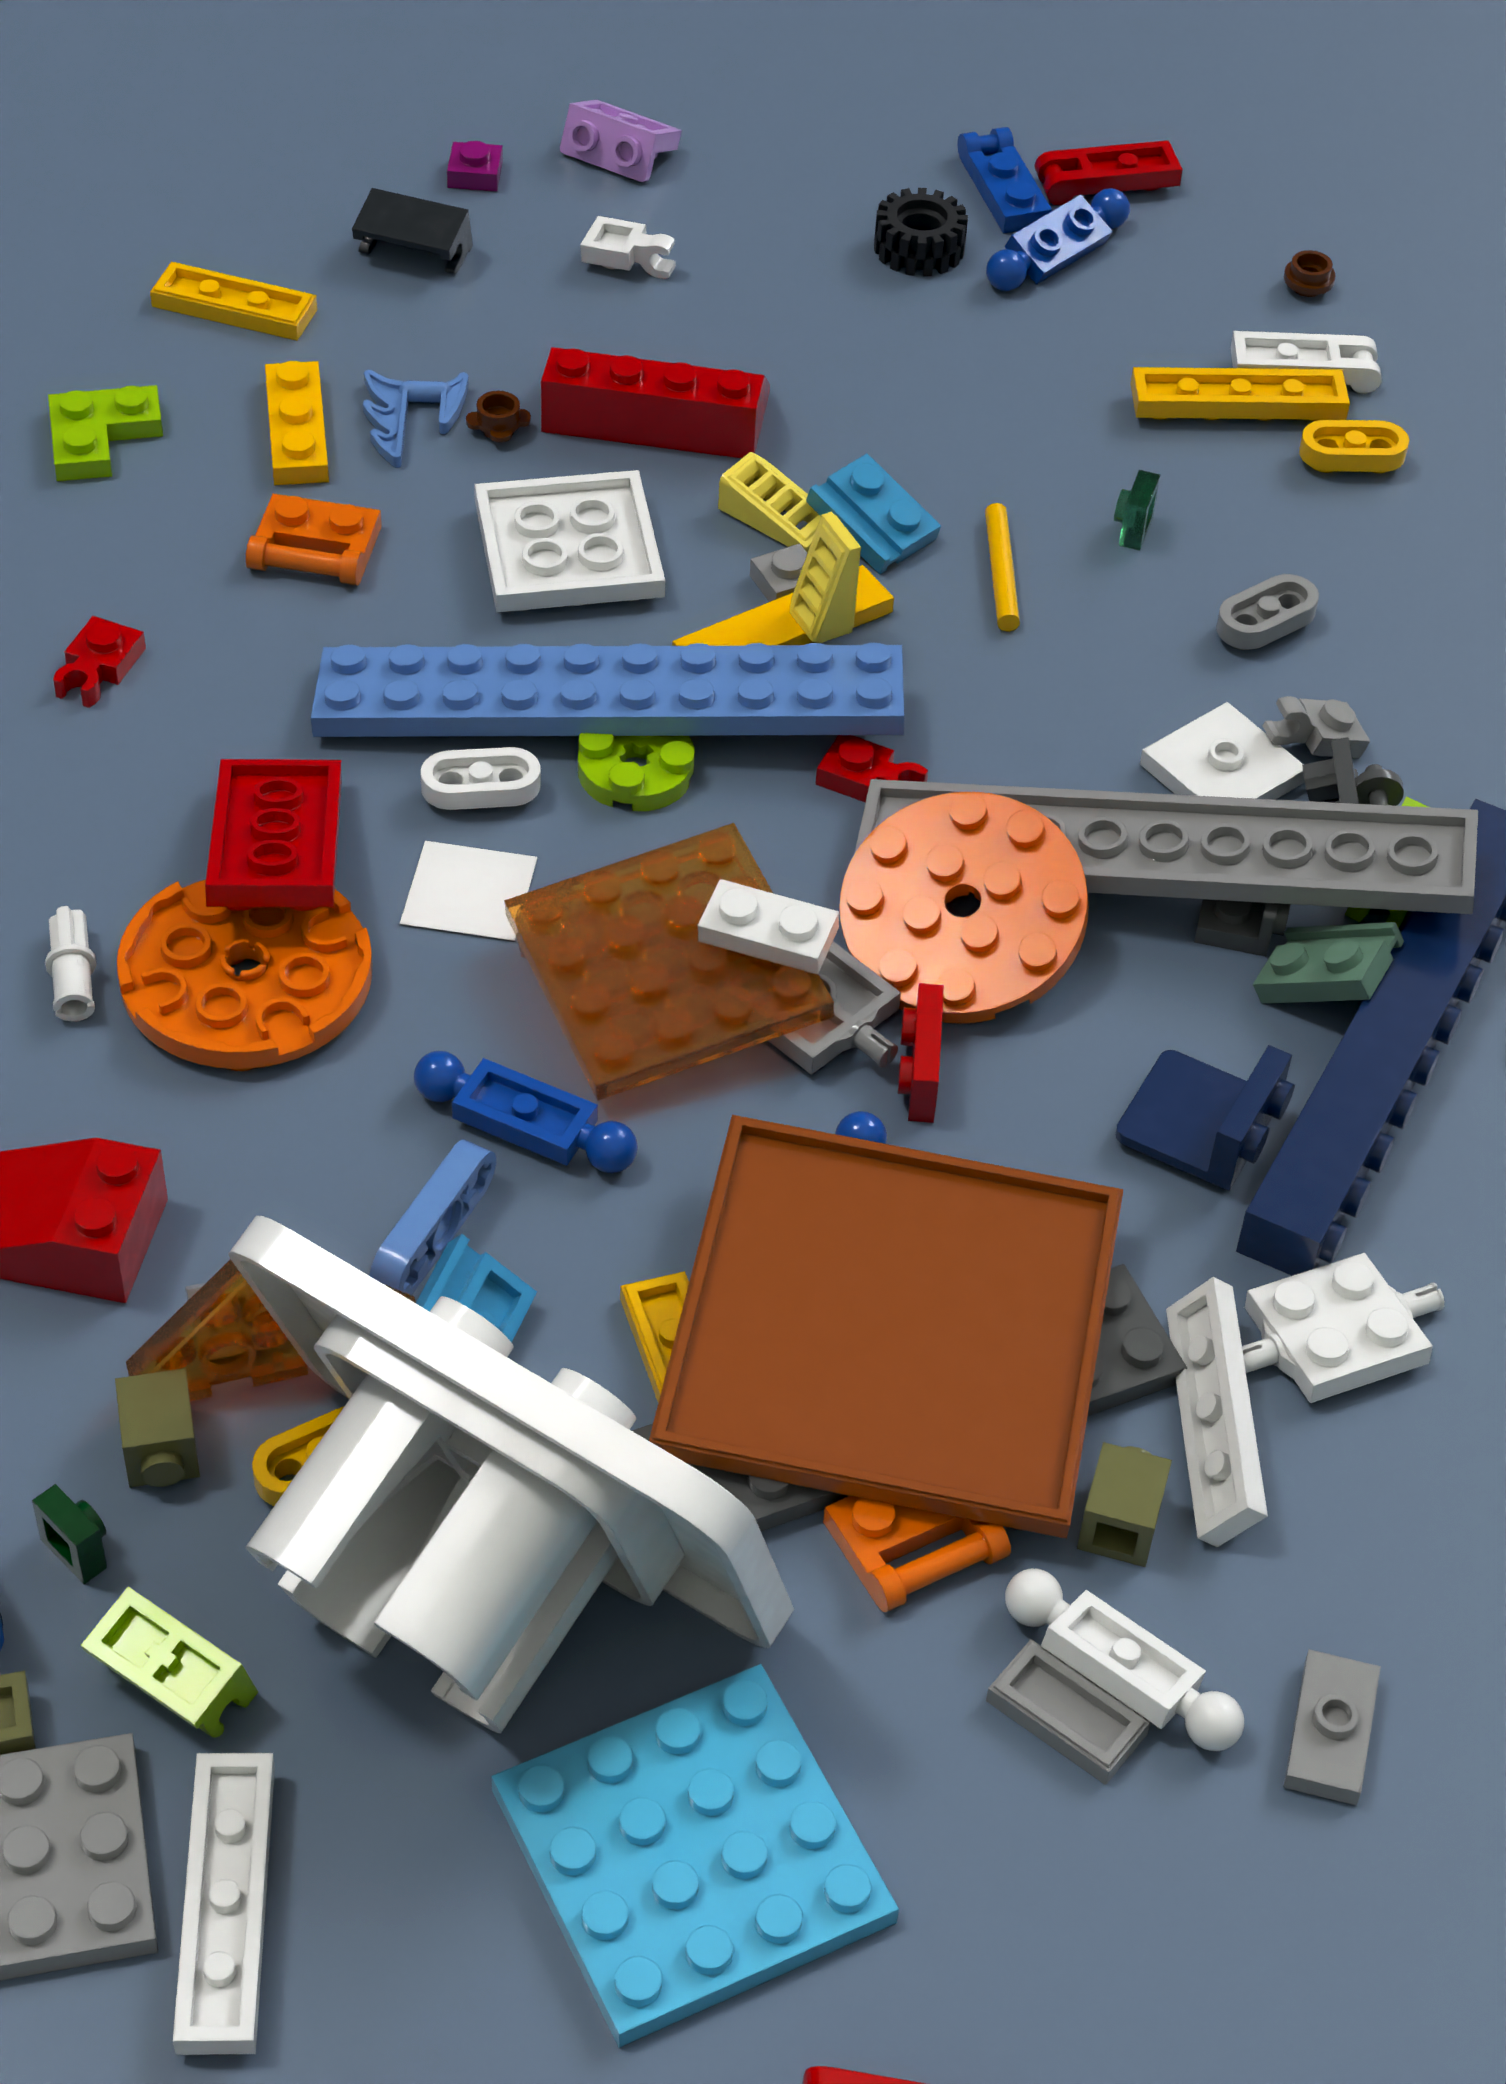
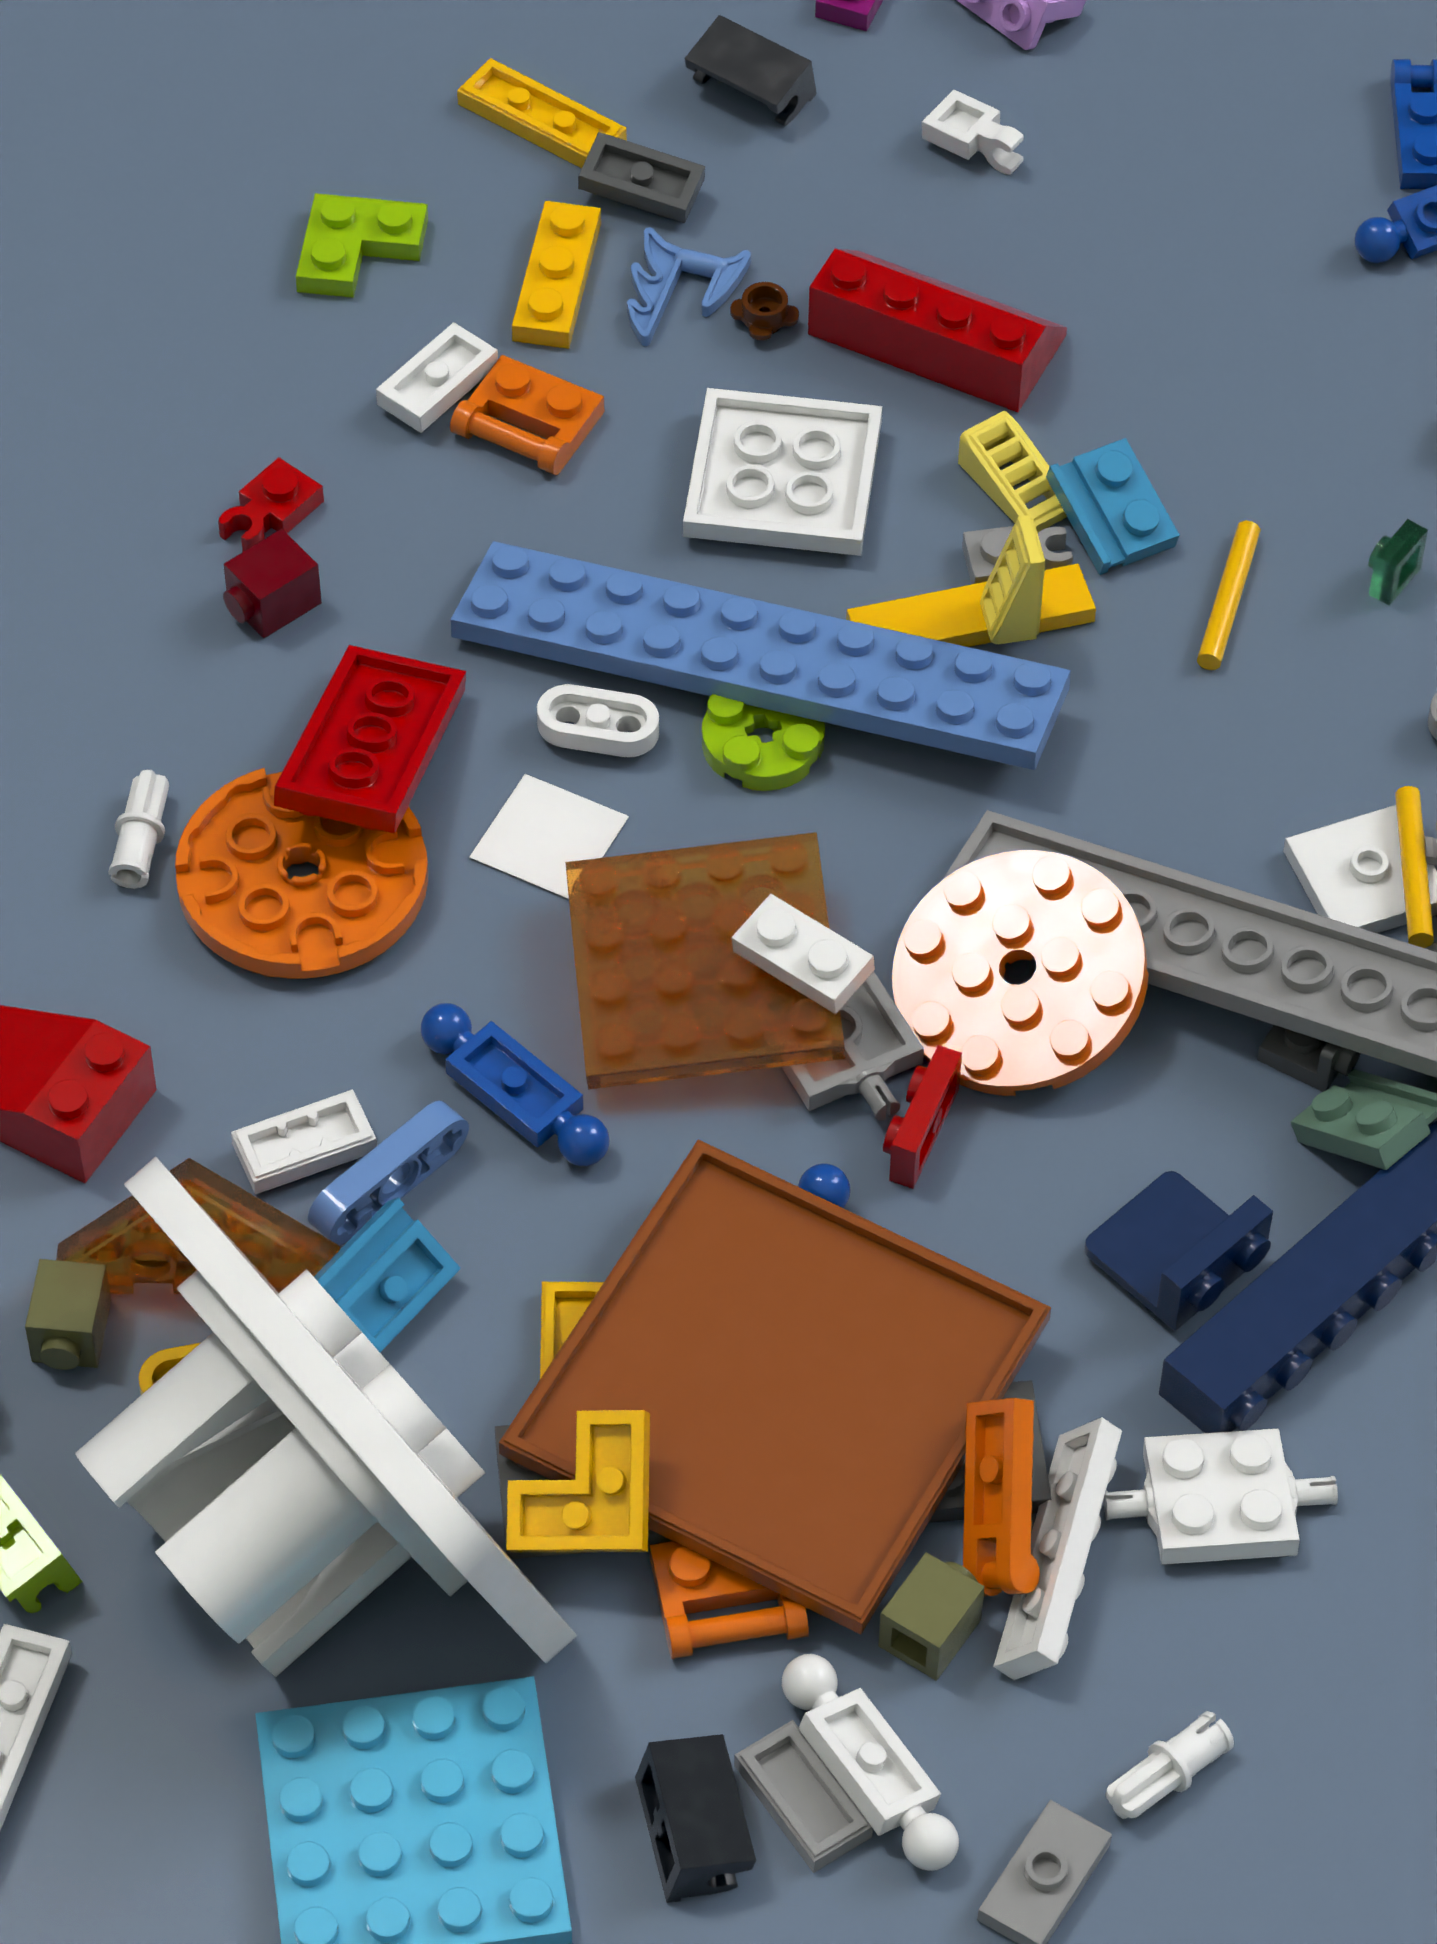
camera: 20 degrees right, 5 degrees up
red plate [815,735,928,803] -> none
black tyre [874,188,968,277] -> none
none -> dark red brick [223,529,322,639]
none -> white plate [231,1089,377,1195]
none -> white plate [376,322,498,433]
none -> yellow plate [506,1410,650,1552]
none -> dark grey plate [578,132,705,223]
none -> black hinge [635,1734,756,1903]
none -> orange plate [963,1398,1040,1597]
none -> white axle [1106,1711,1234,1819]
none -> yellow bar [1395,786,1434,948]

